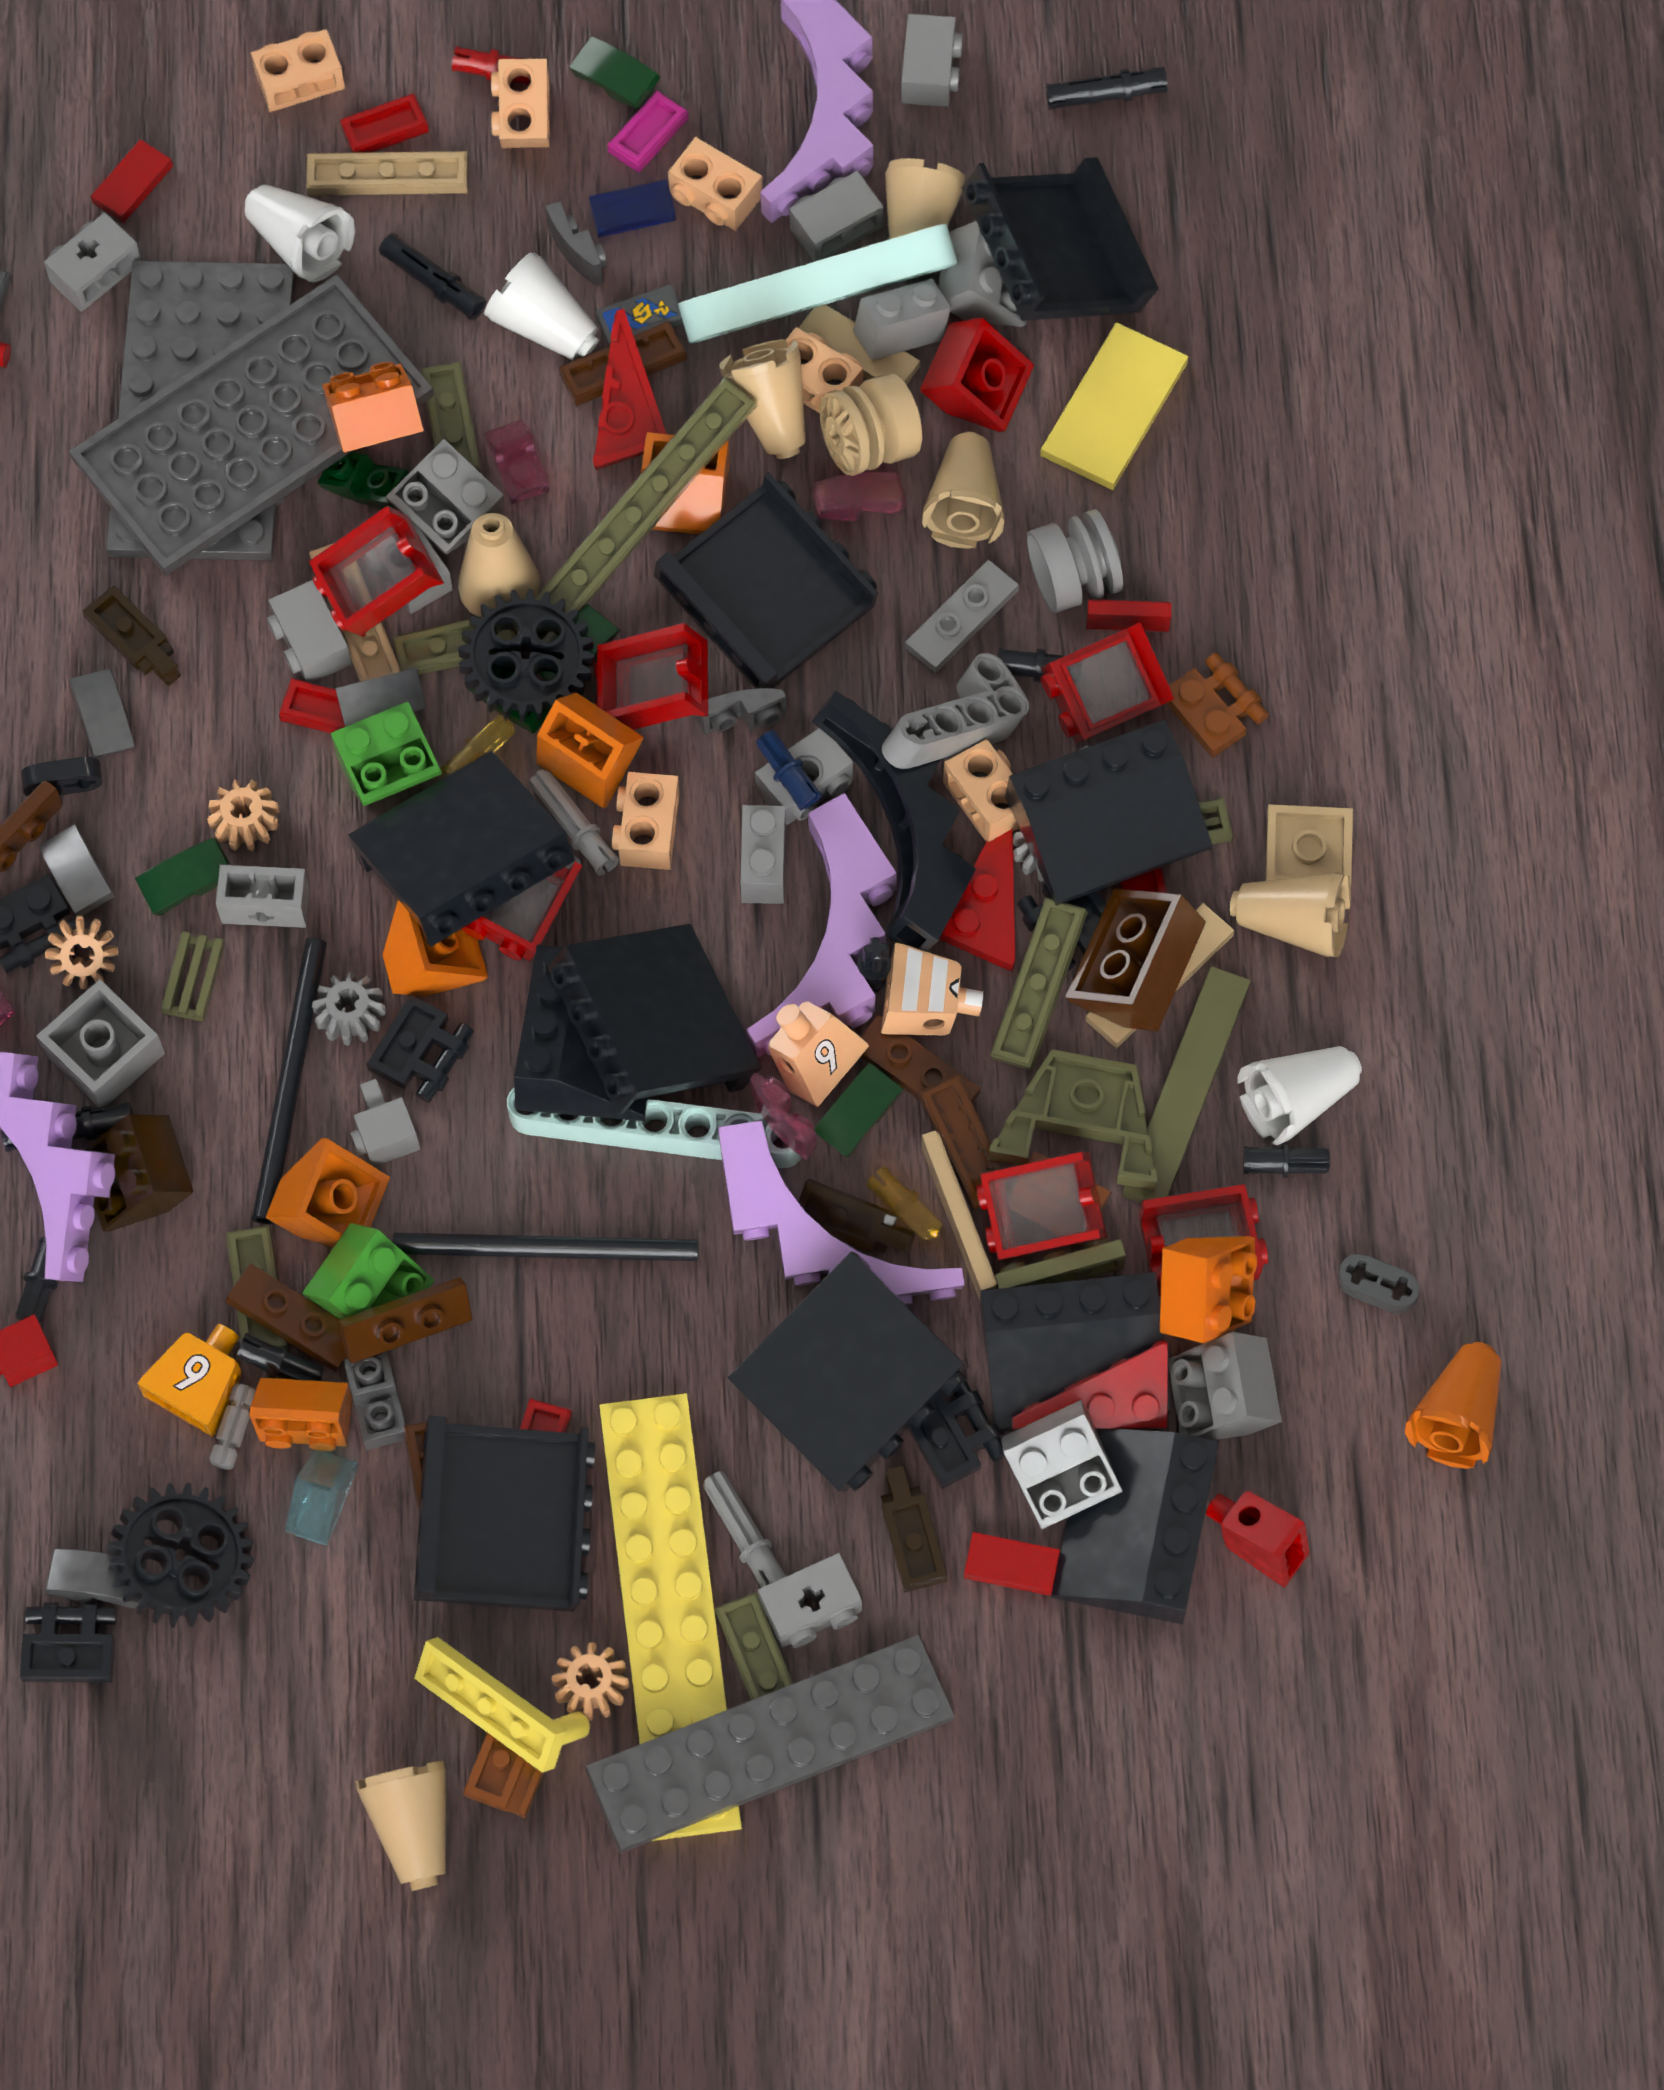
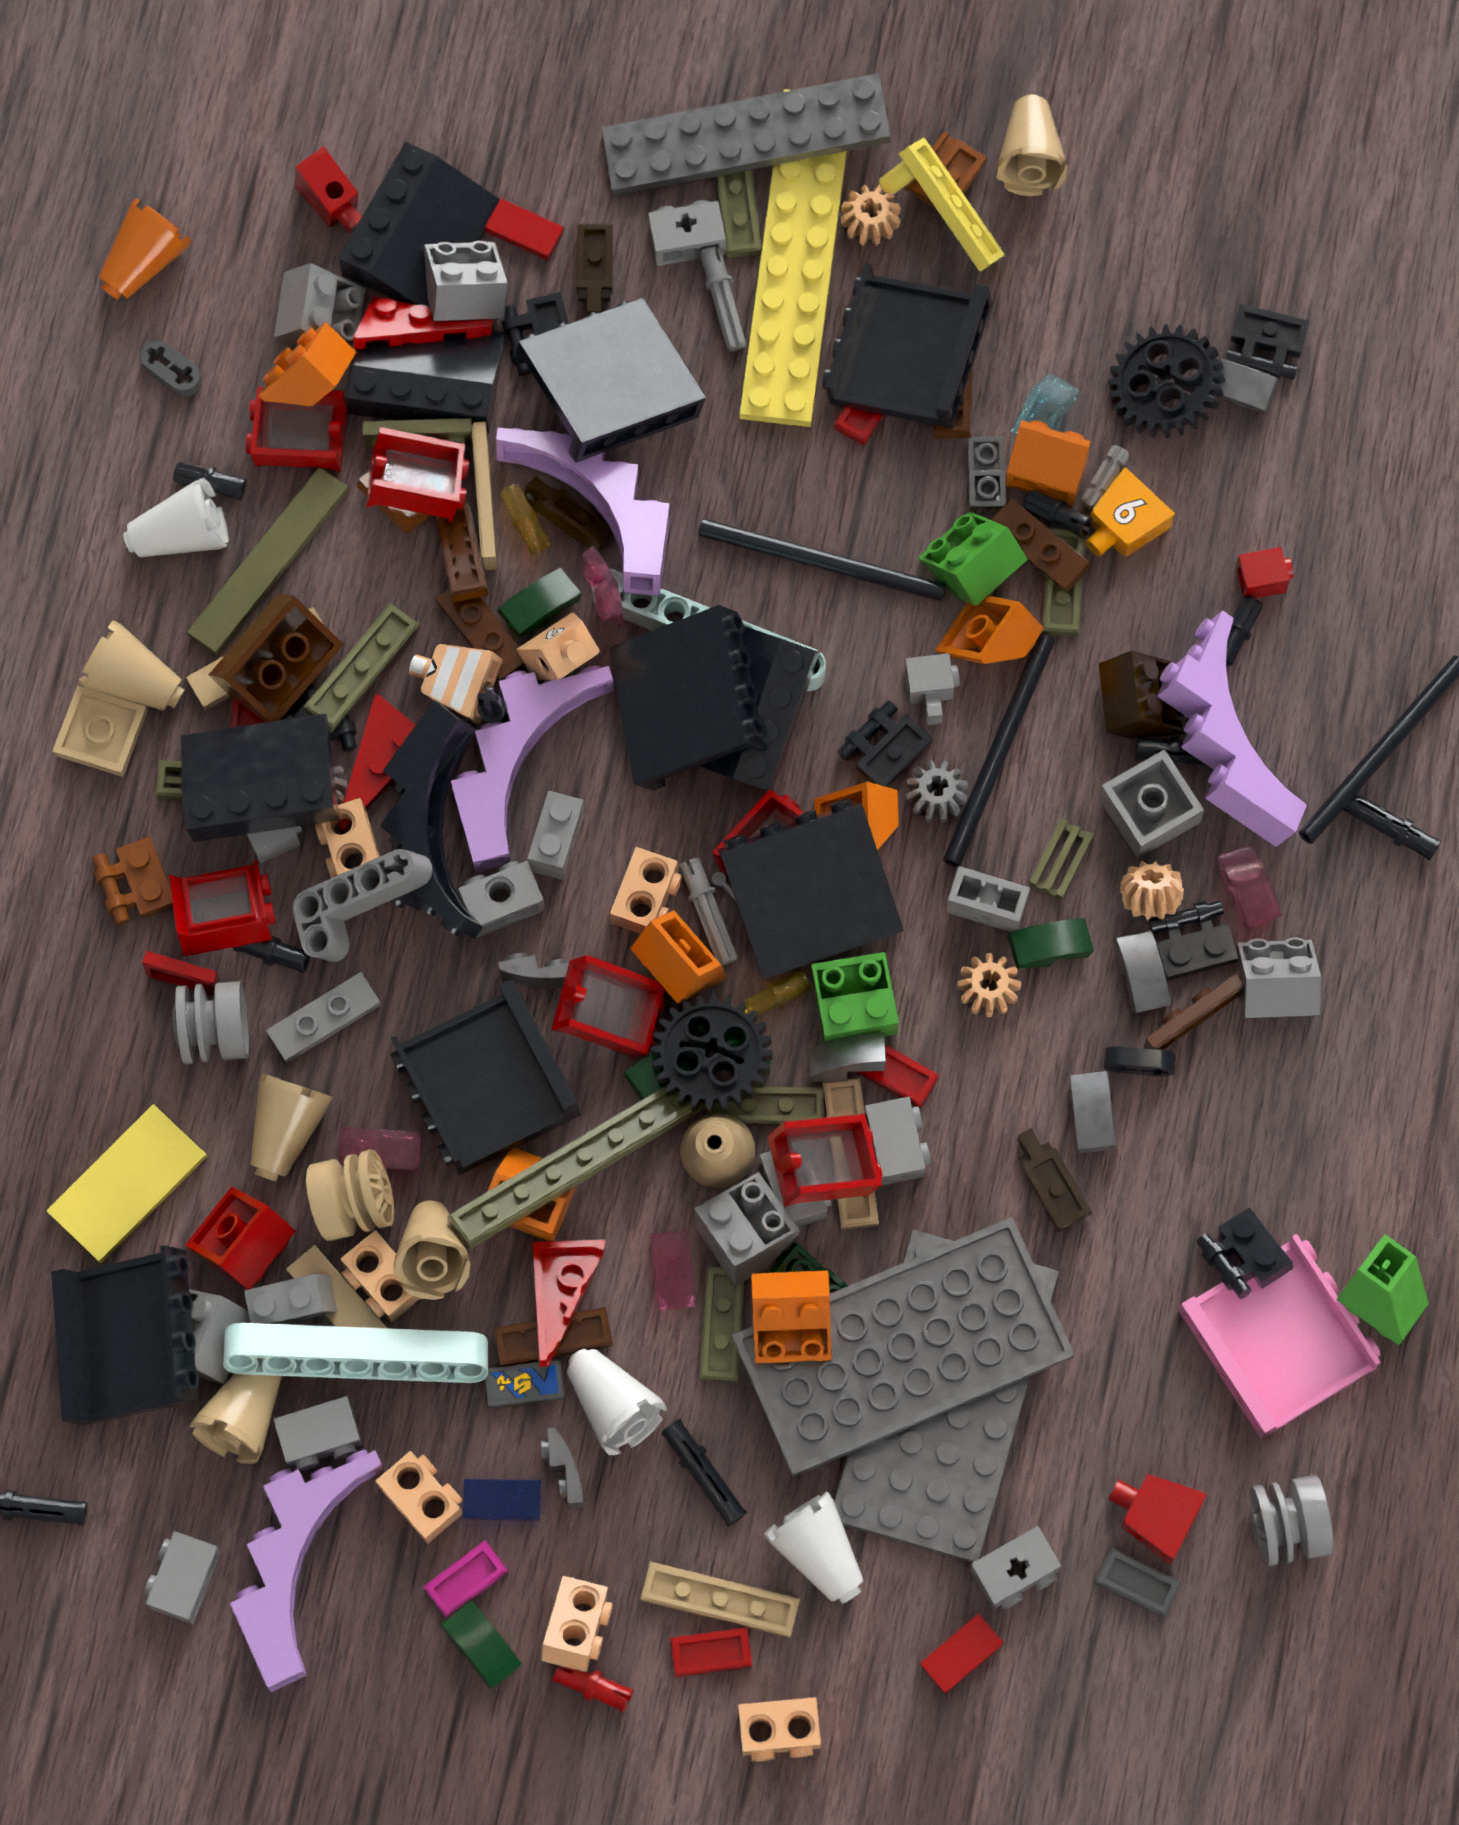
camera: 165 degrees left, 5 degrees up
reddish brown plate [338,1277,473,1364] -> none
dark blue axle [756,730,822,811] -> none
olive wing [988,1049,1158,1191] -> none

